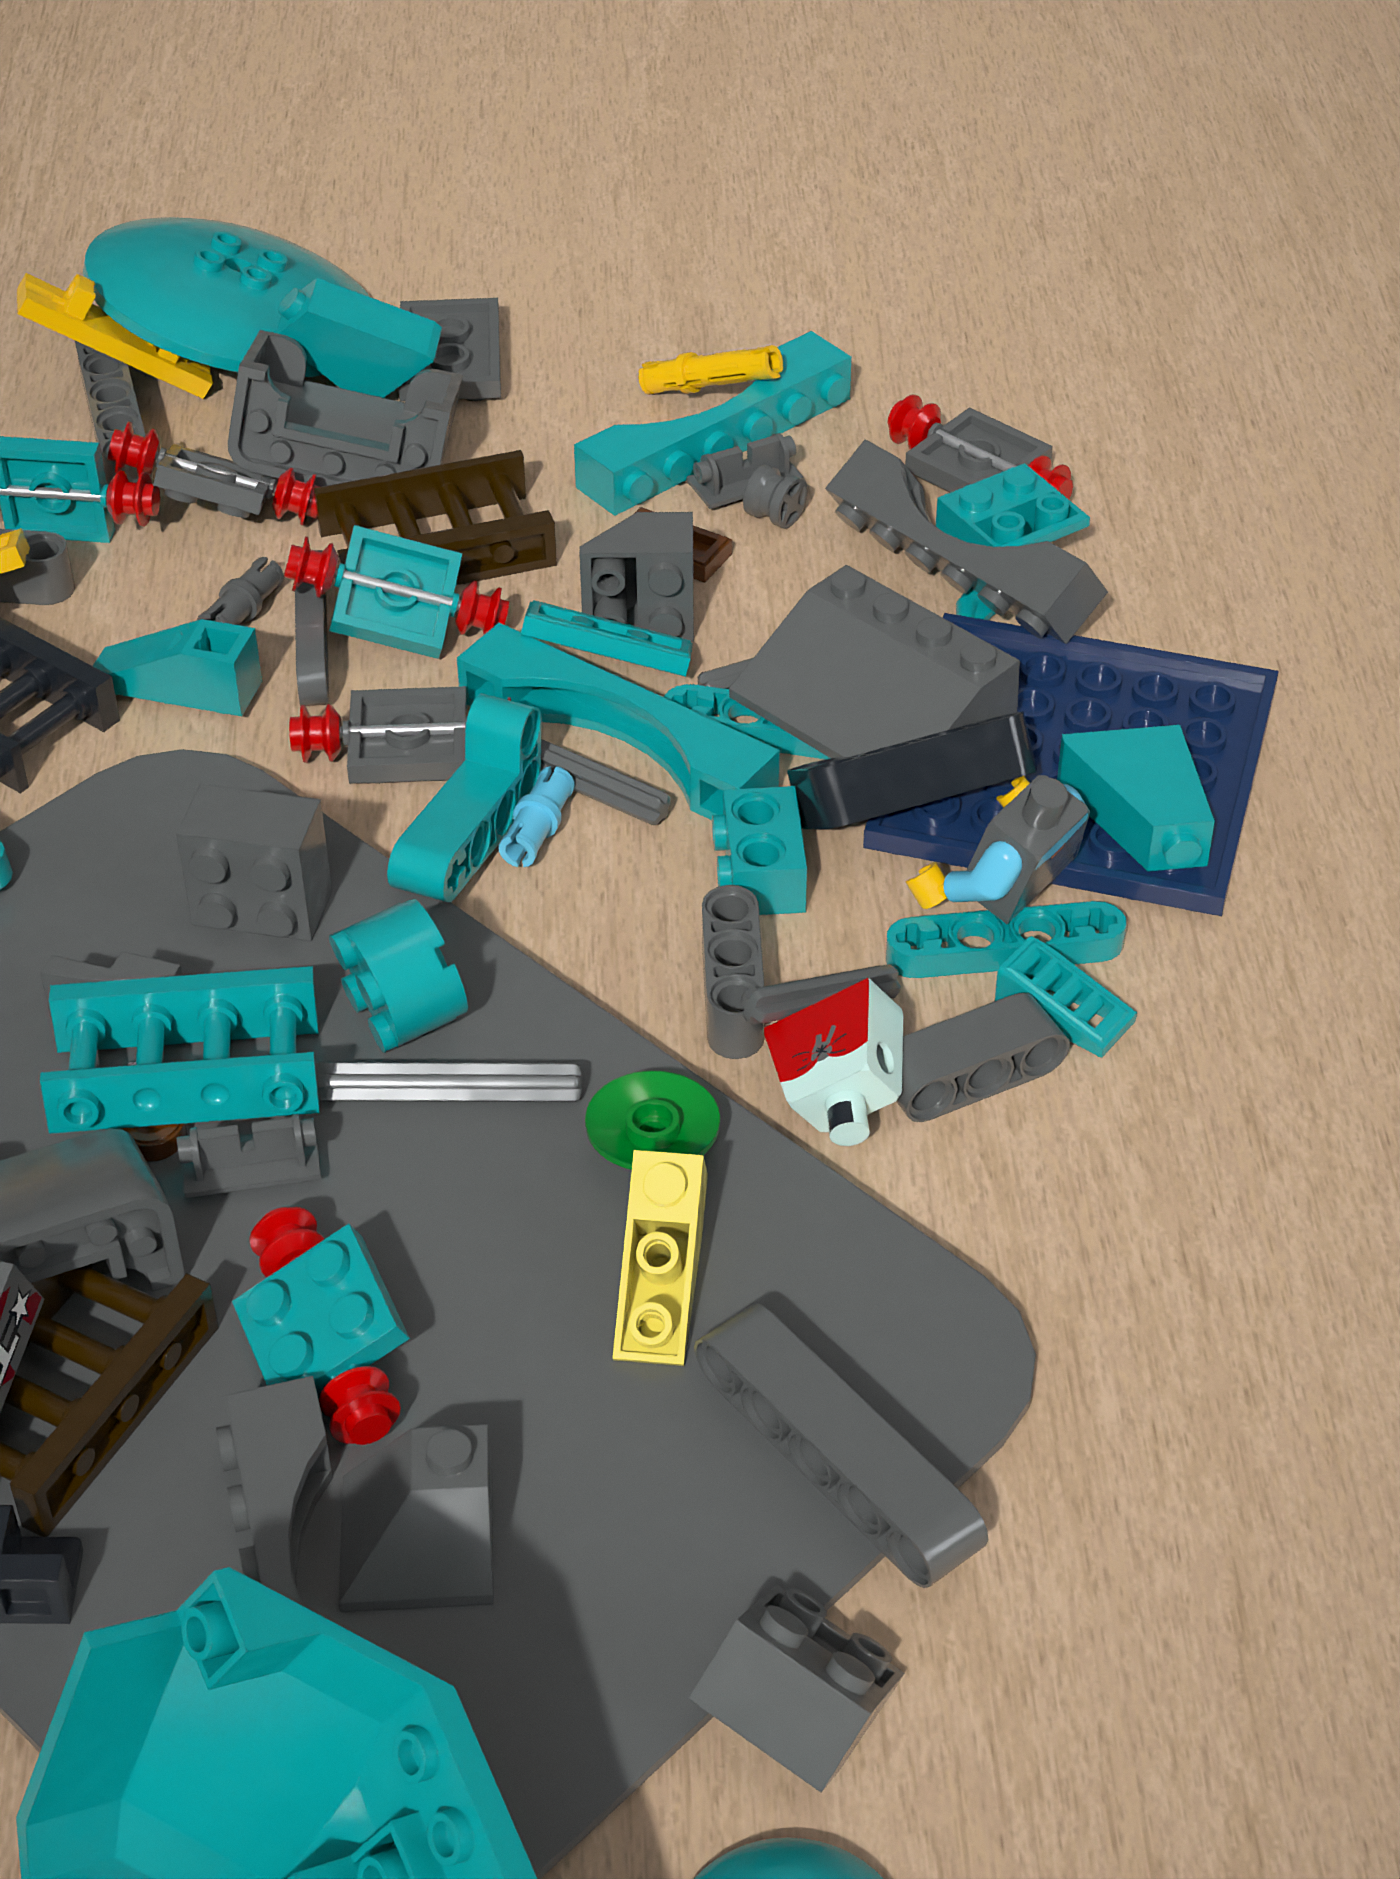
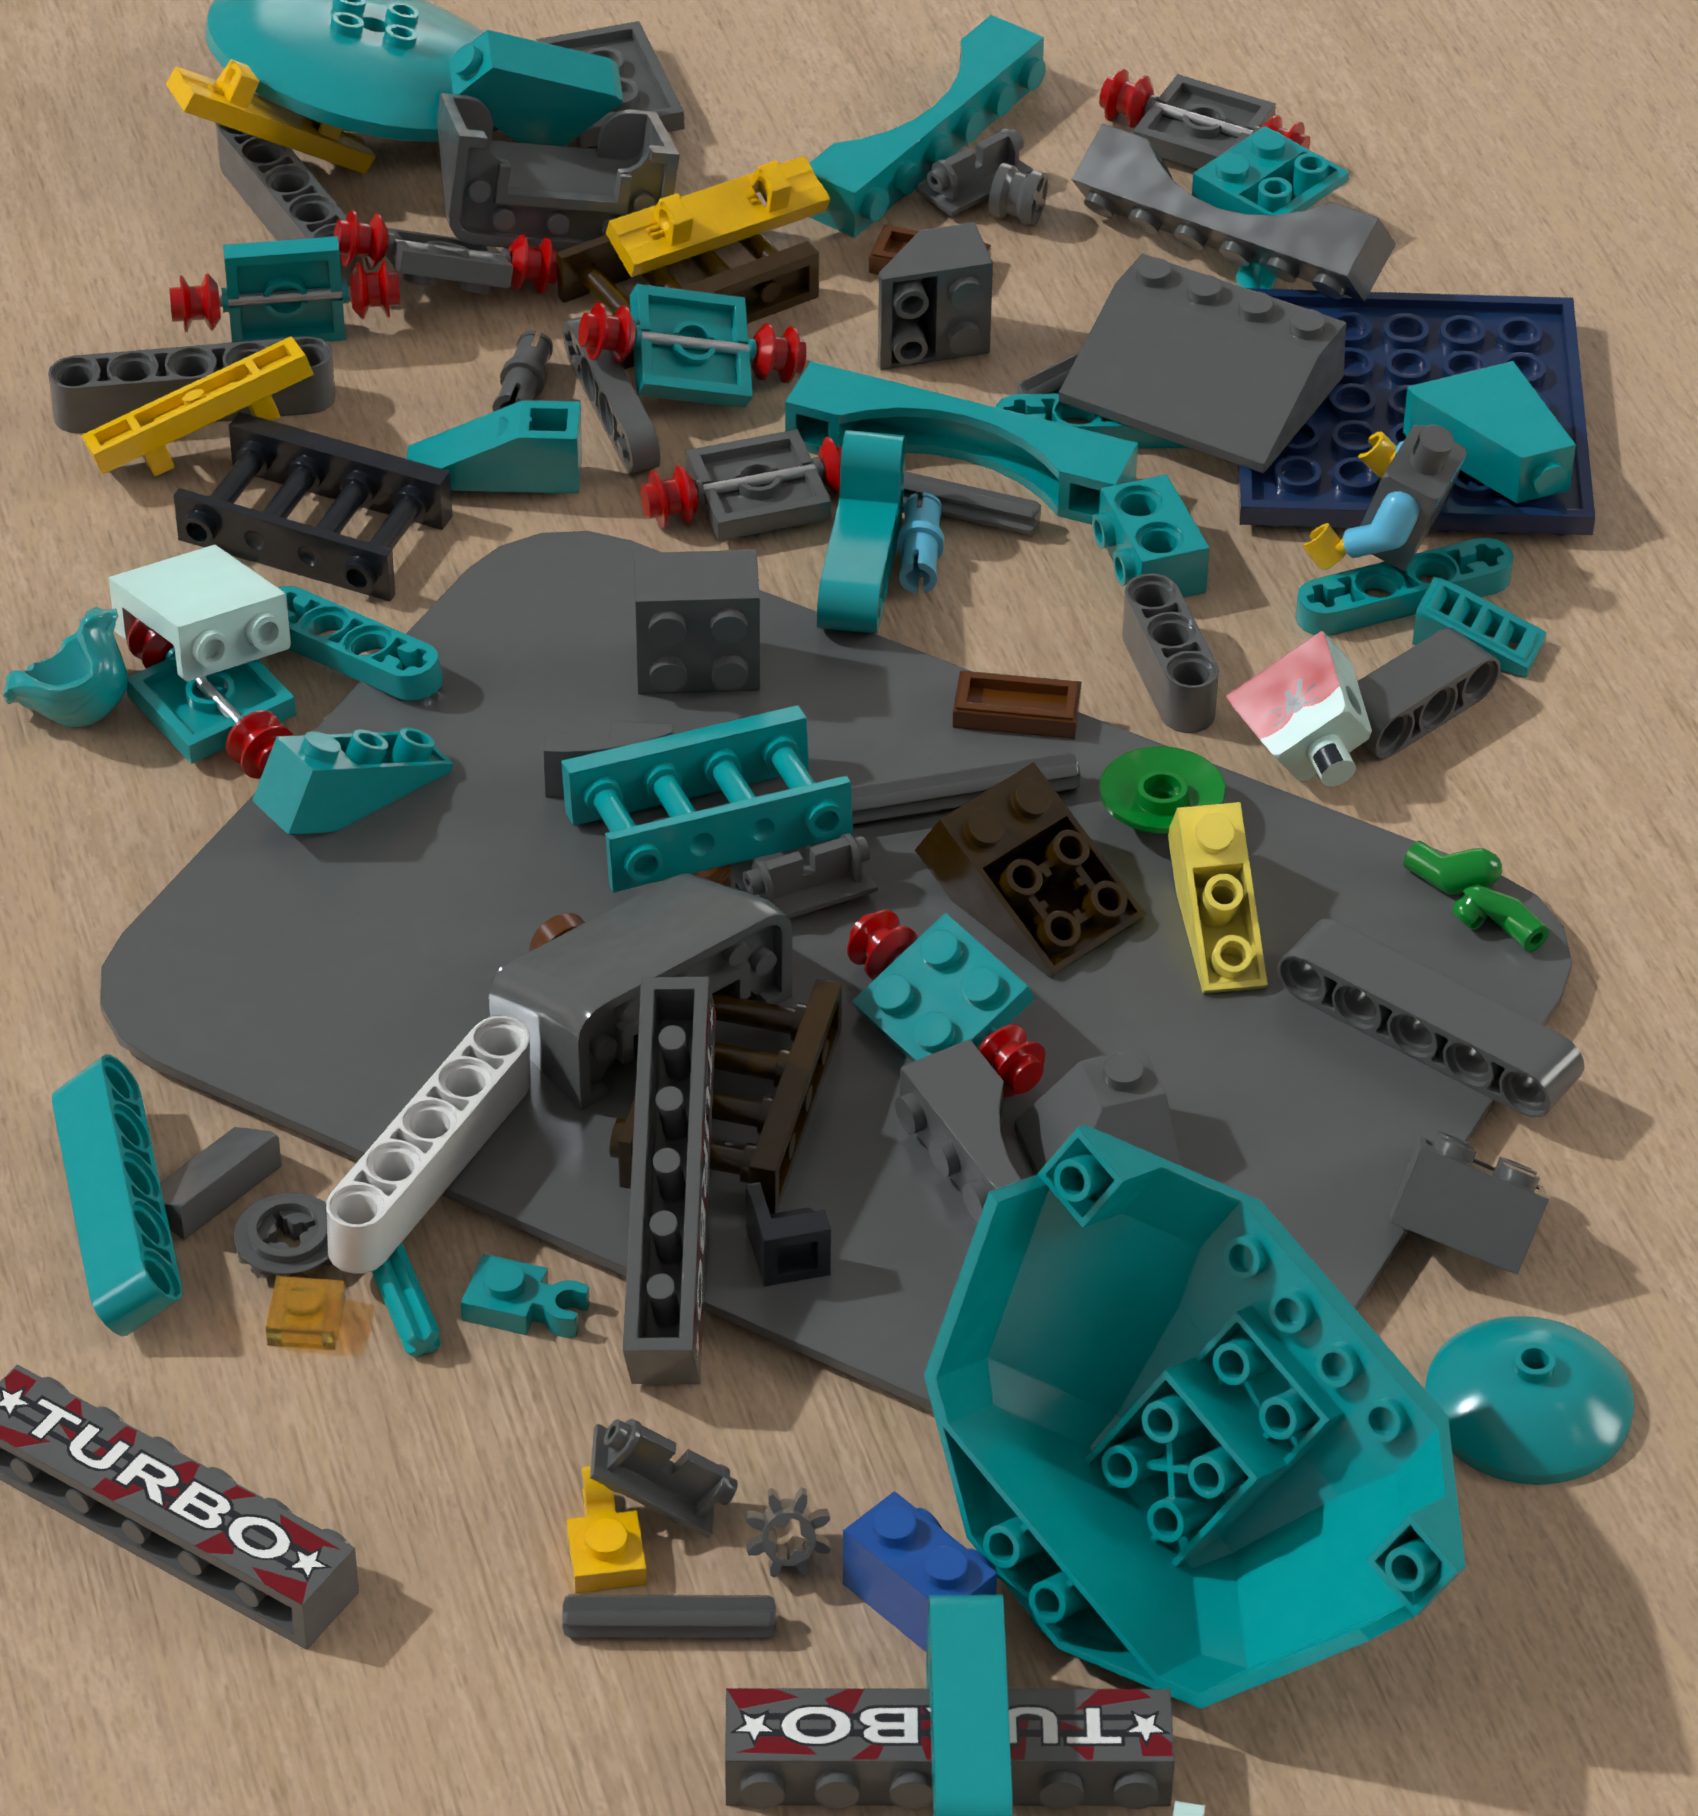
camera: 15 degrees left, 0 degrees up
teal brick [329,899,468,1053] -> none
teal tile [521,600,693,677] -> none
yellow pin [638,345,783,395] -> none
dark grey axle [741,964,901,1024] -> none
black beam [787,712,1037,830] -> none
none -> yellow hinge [606,155,830,277]
none -> dark brown slope [915,762,1147,978]
none -> reddish brown tile [952,670,1082,739]
none -> green arm [1403,841,1503,896]
none -> green arm [1452,885,1549,952]

